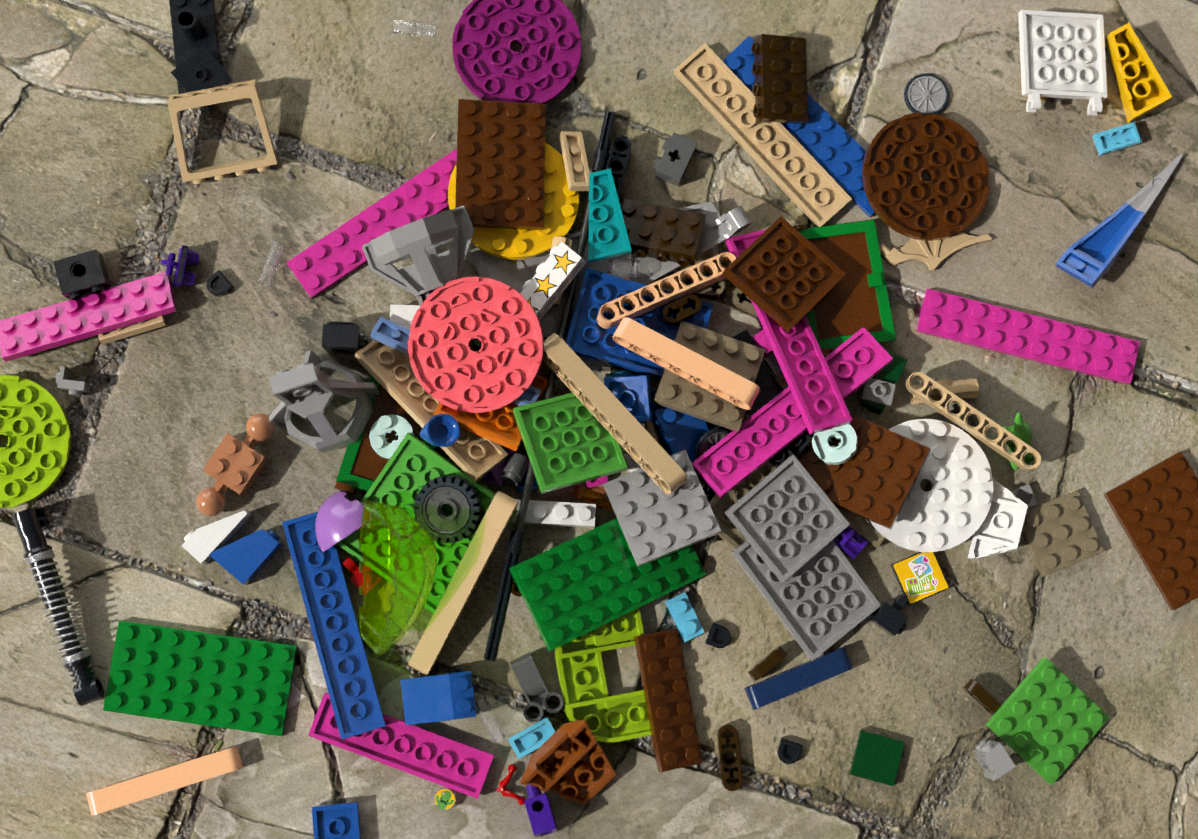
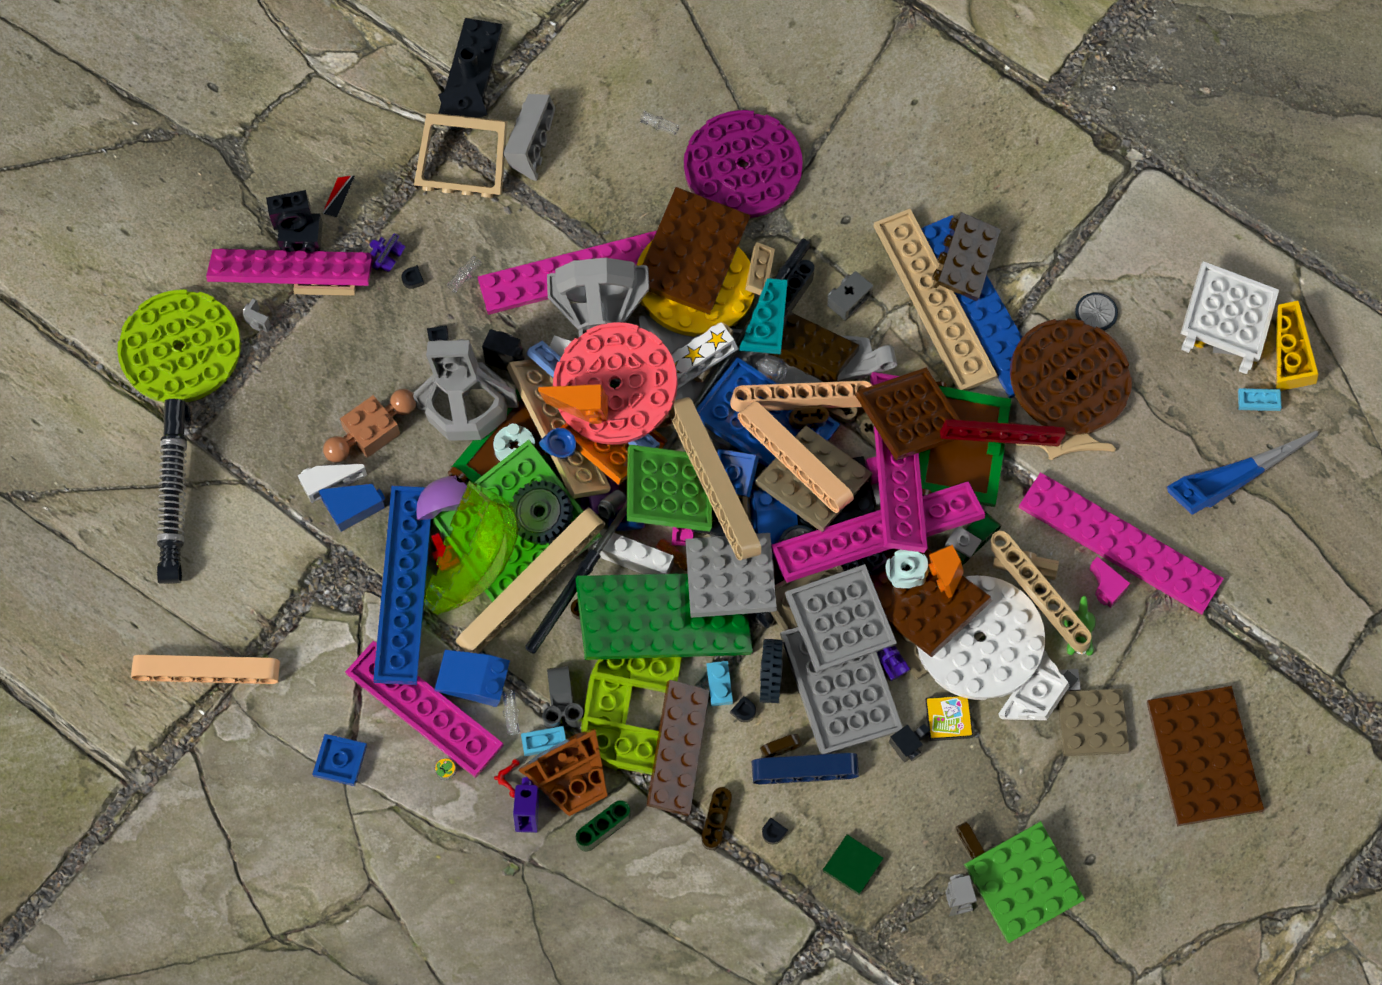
camera: 25 degrees right, 15 degrees down
green plate [103,621,298,736] -> none
none -> black brick [266,190,314,230]
none -> sticker [323,175,355,217]
none -> black tile [427,325,449,341]
none -> light grey wedge [503,94,555,181]
none -> orange slope [538,384,608,424]
none -> dark green beam [576,800,631,852]
none -> black wheel [760,639,783,703]
none -> orange slope [928,545,964,598]
none -> dark red plate [940,419,1066,446]
none -> dark pink arch [1089,557,1130,608]

